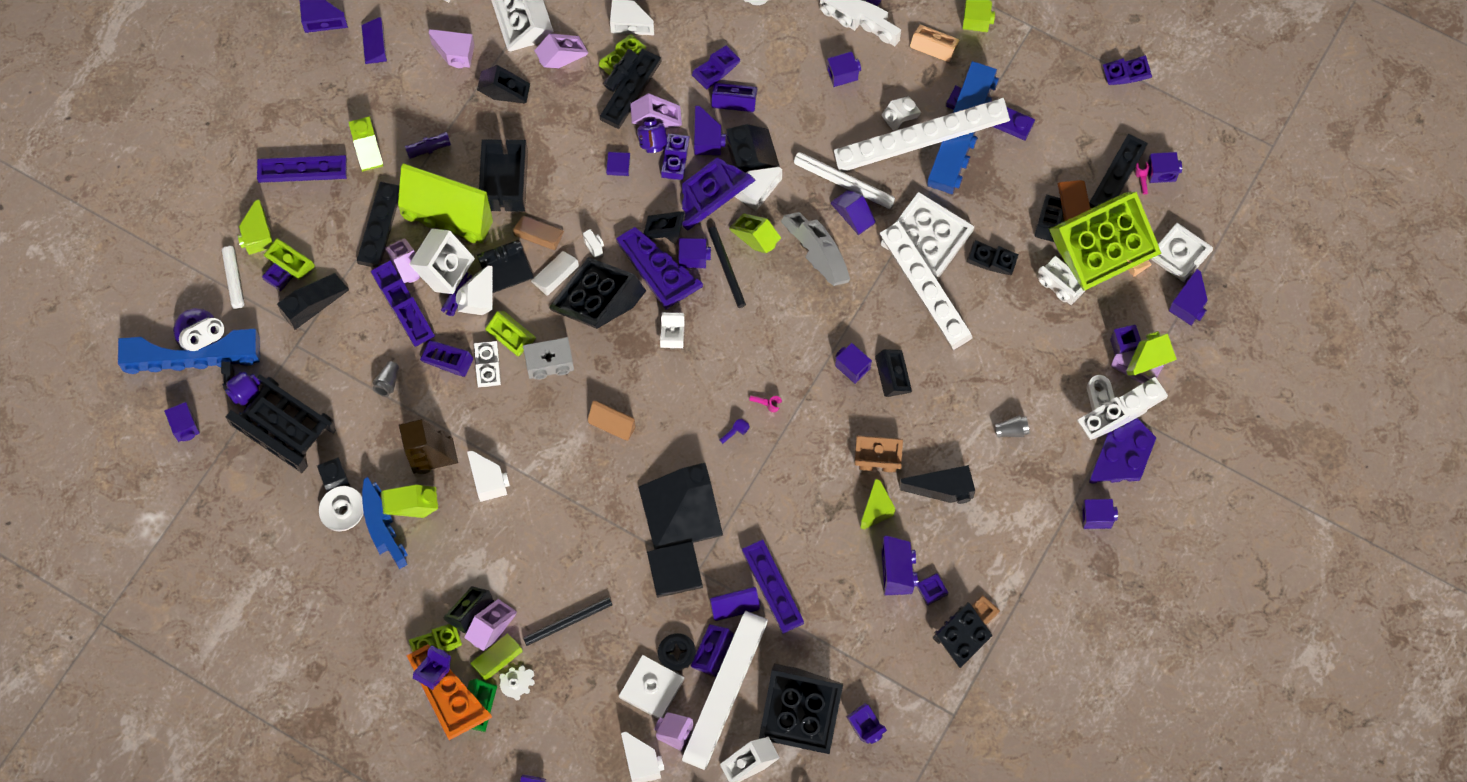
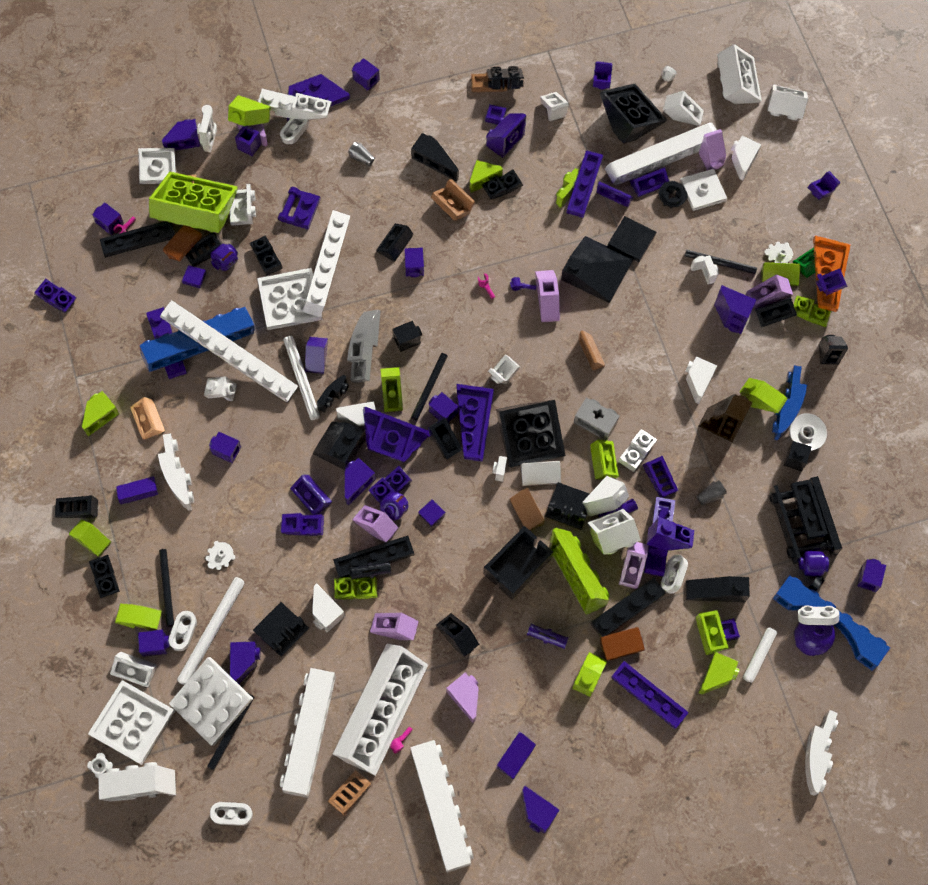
camera: 140 degrees left, 0 degrees up
none -> dark purple tile [182,265,206,288]
none -> white plate [197,105,217,152]
none -> dark purple head [211,244,238,271]
none -> dark purple plate [278,187,321,230]
none -> black slope [317,375,349,413]
none -> black brick [392,320,422,352]
none -> black slope [482,169,523,200]
none -> lavender slope [535,270,560,322]
none -> white slope [540,92,568,121]
none -> lime slope [556,168,578,208]
none -> dark orange slope [600,627,645,661]
none -> dark purple slope [647,517,695,551]
none -> white plate [661,554,688,594]
none -> white bracket [690,256,718,284]
none -> dark purple slope [714,285,756,334]
none -> white slope [805,710,838,796]
none -> black slope [819,335,848,365]

